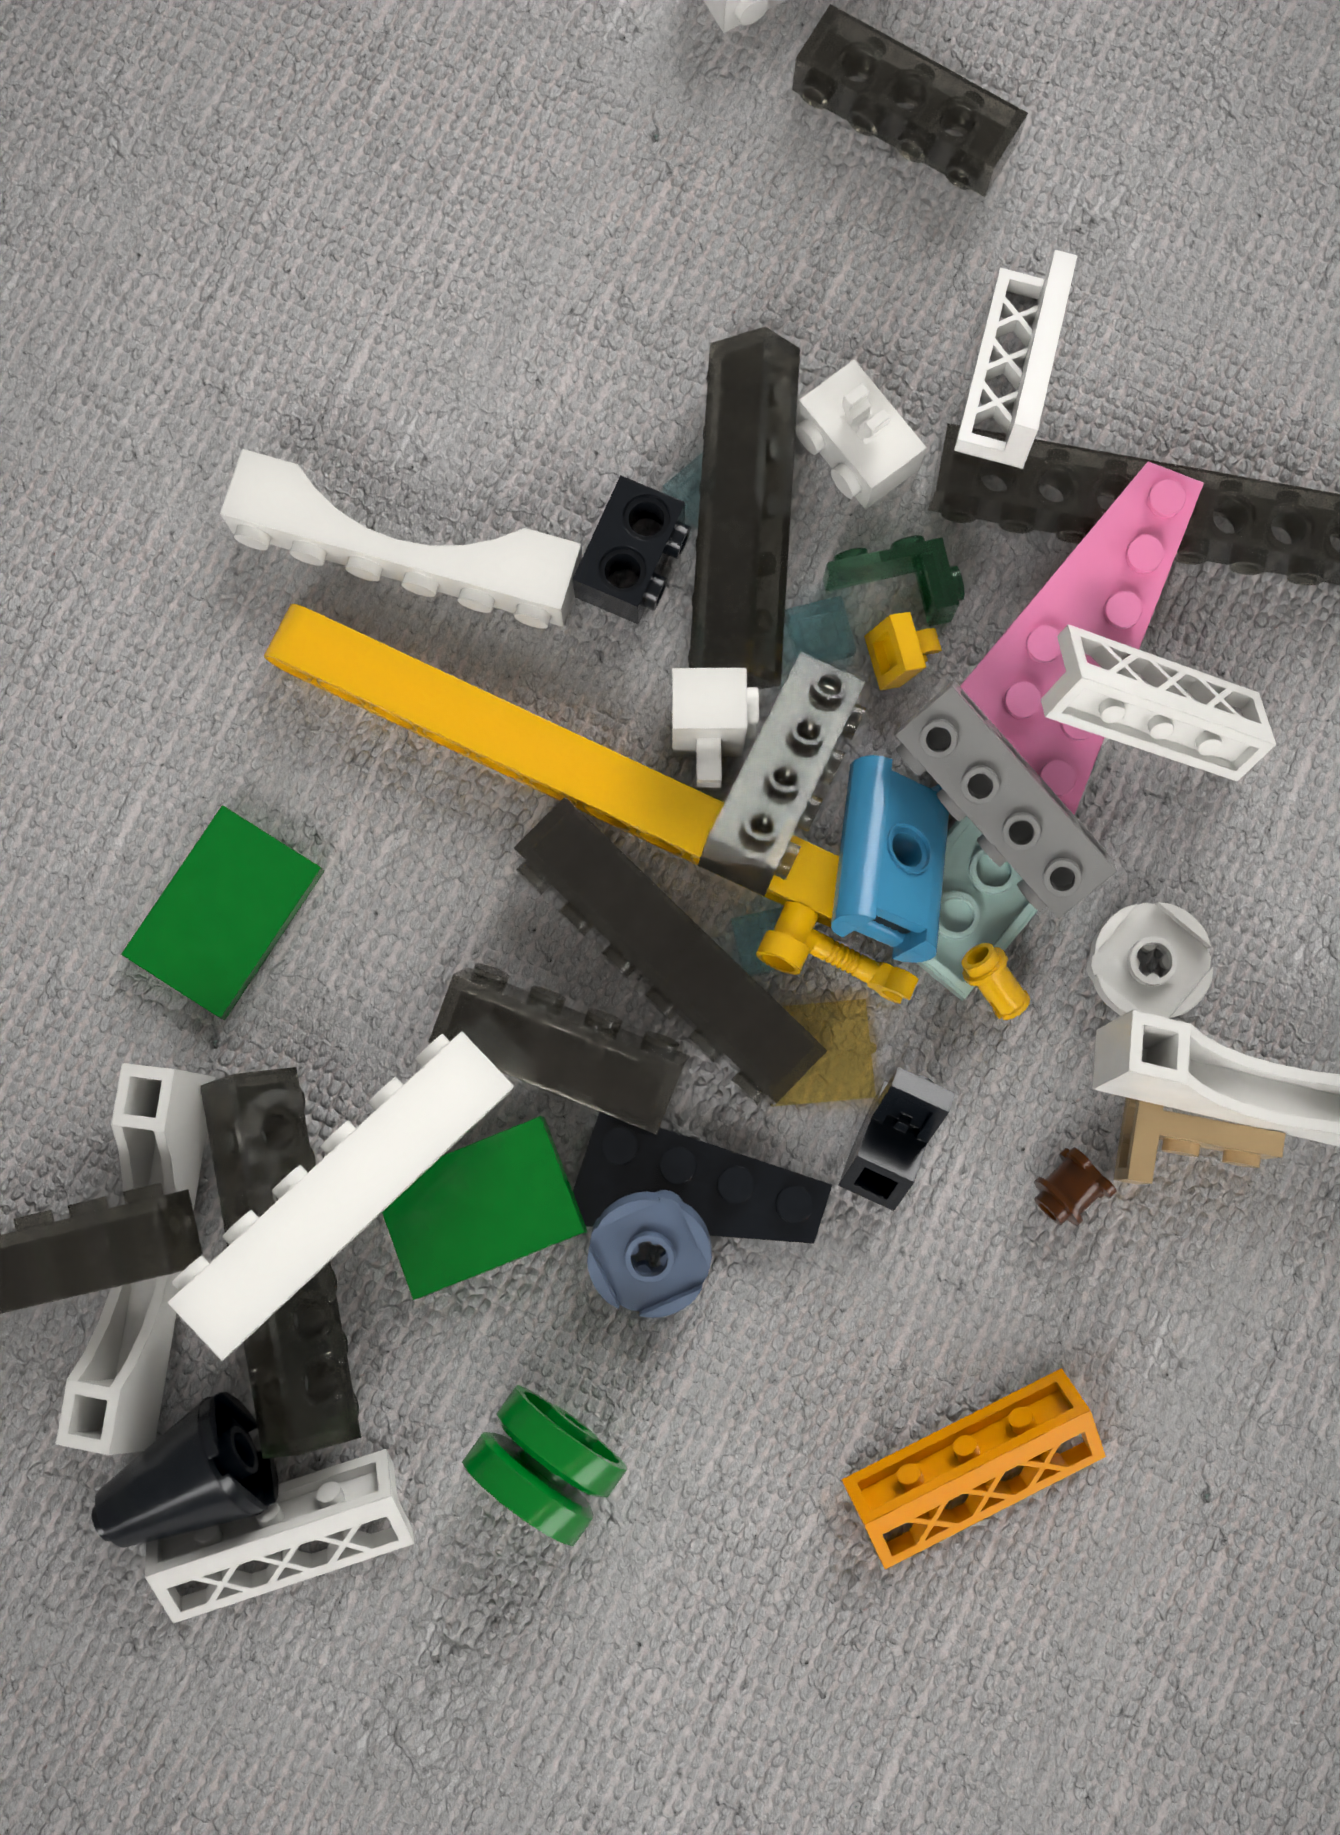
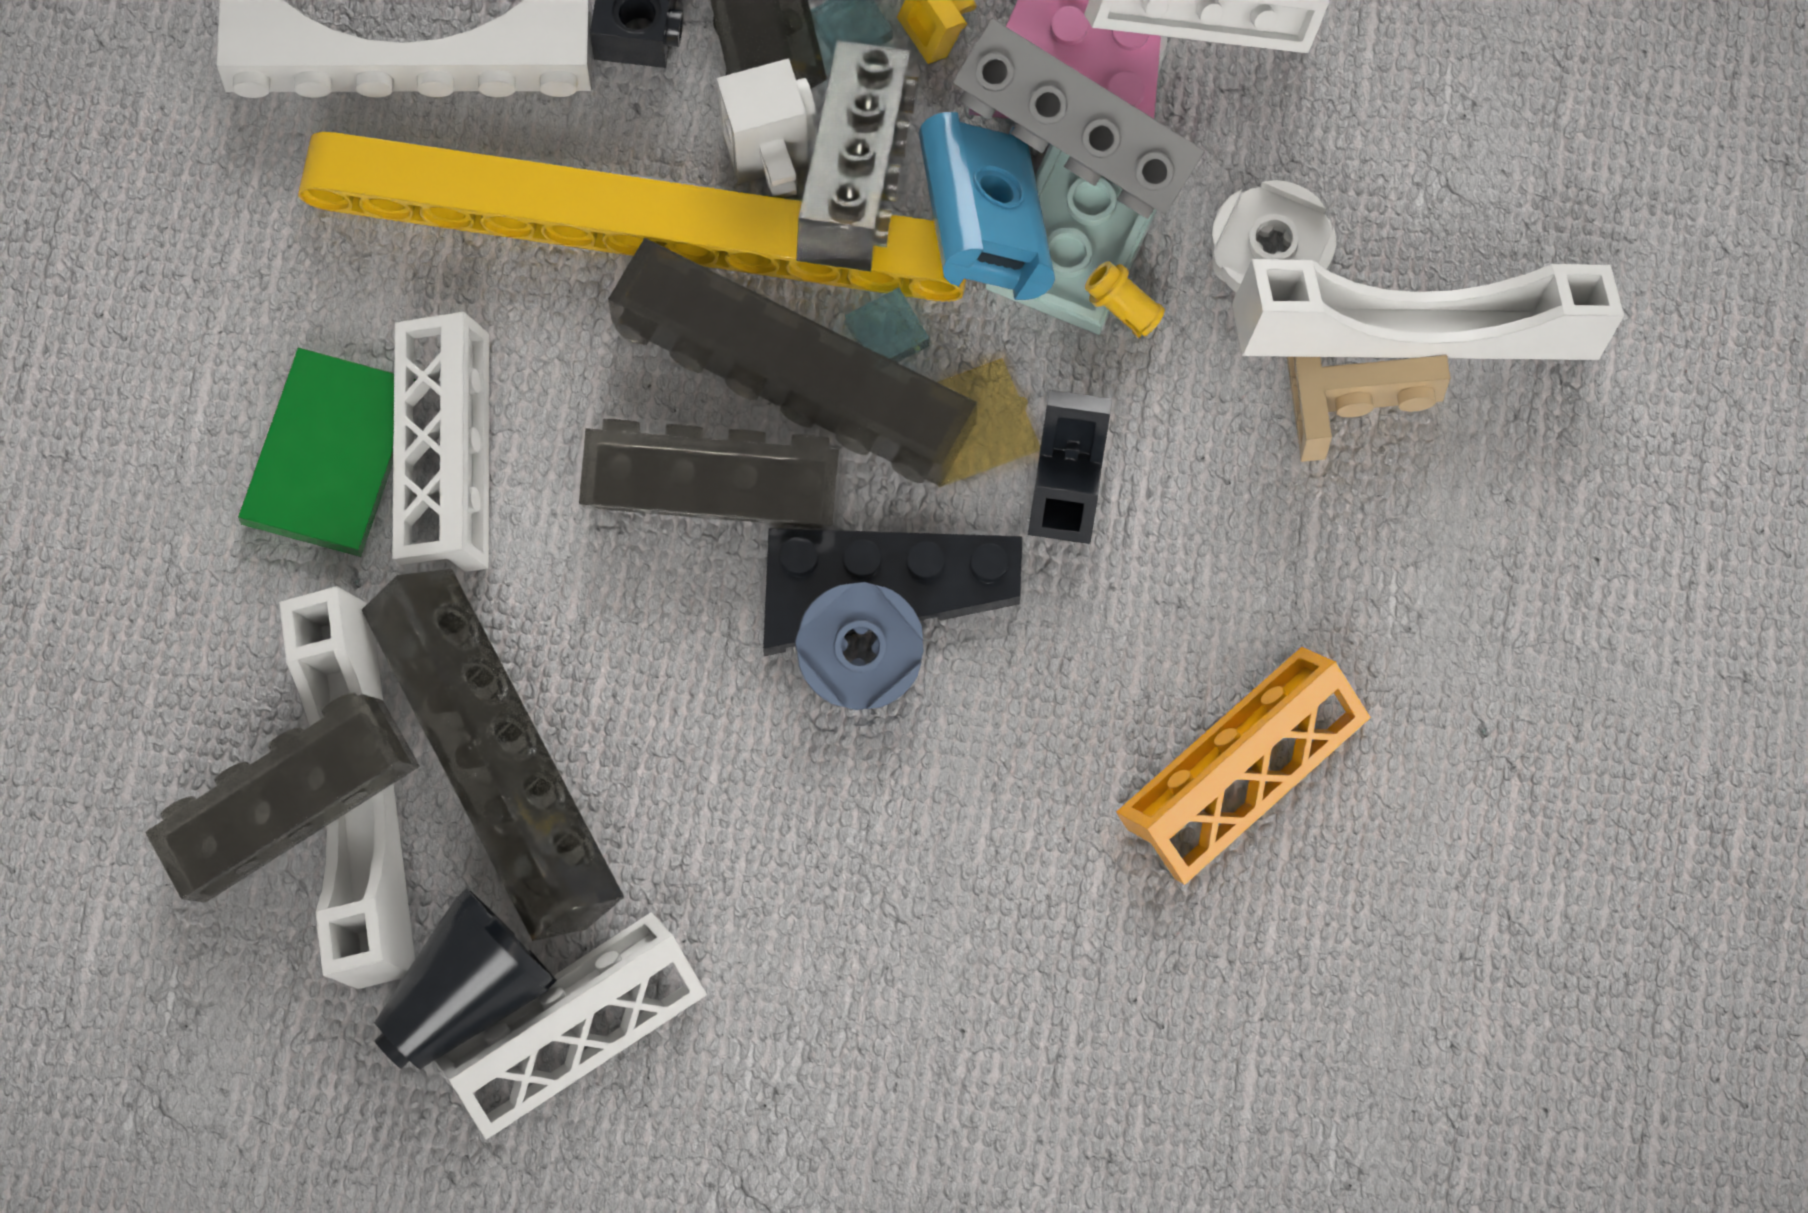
camera: 15 degrees left, 10 degrees down
white brick [167,1031,514,1361] -> none
green tile [382,1116,588,1300] -> none
green wheel [462,1385,627,1546] -> none
yellow brick [756,901,919,1004] -> none
reddish brown brick [1034,1147,1117,1226] -> none
none -> white fence [392,312,489,572]

